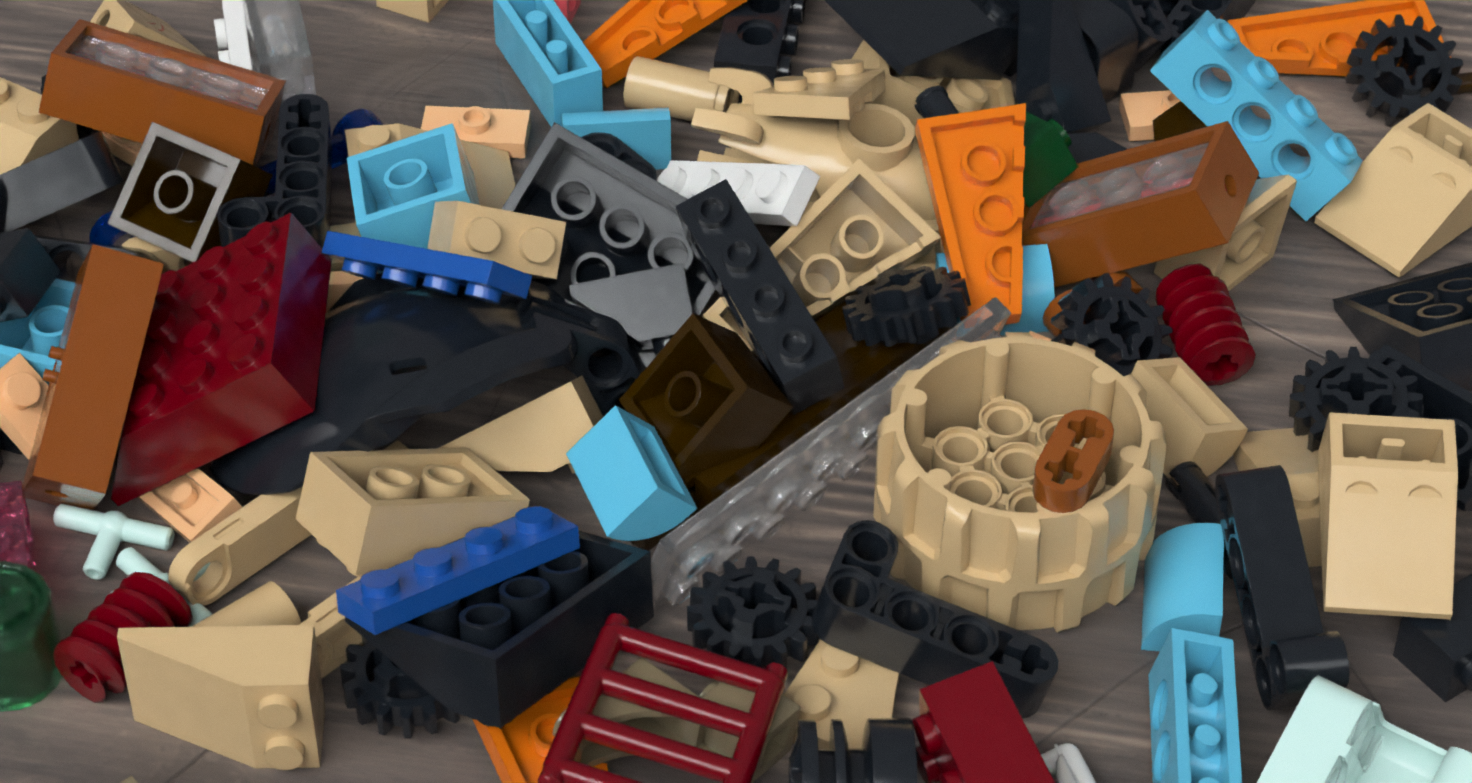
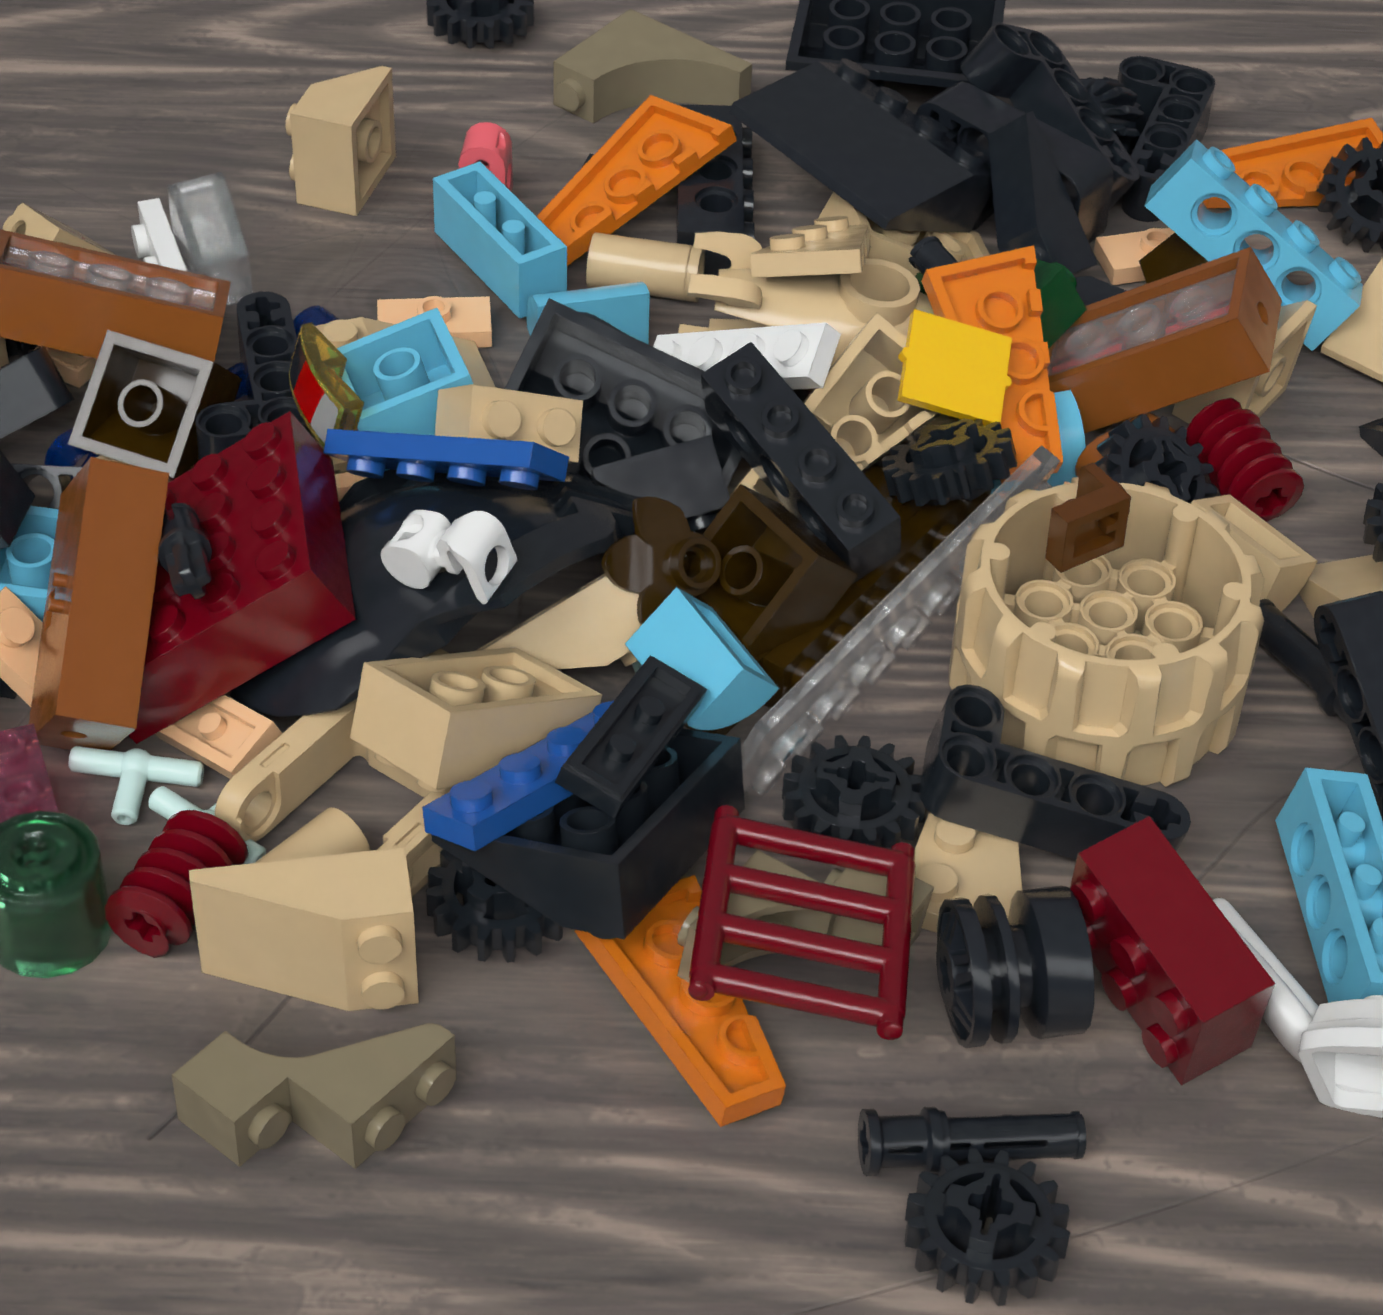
camera: 10 degrees left, 0 degrees up
dark orange beam [1032,409,1114,513] -> none
medium azure brick [1141,523,1224,652] -> none
none -> black axle [158,503,212,600]
none -> slope [289,322,364,448]
none -> white leg [381,510,518,604]
none -> black tile [555,655,708,819]
none -> dark brown plate [601,496,721,625]
none -> yellow piece [897,309,1012,426]
none -> reddish brown bracket [1045,463,1131,573]

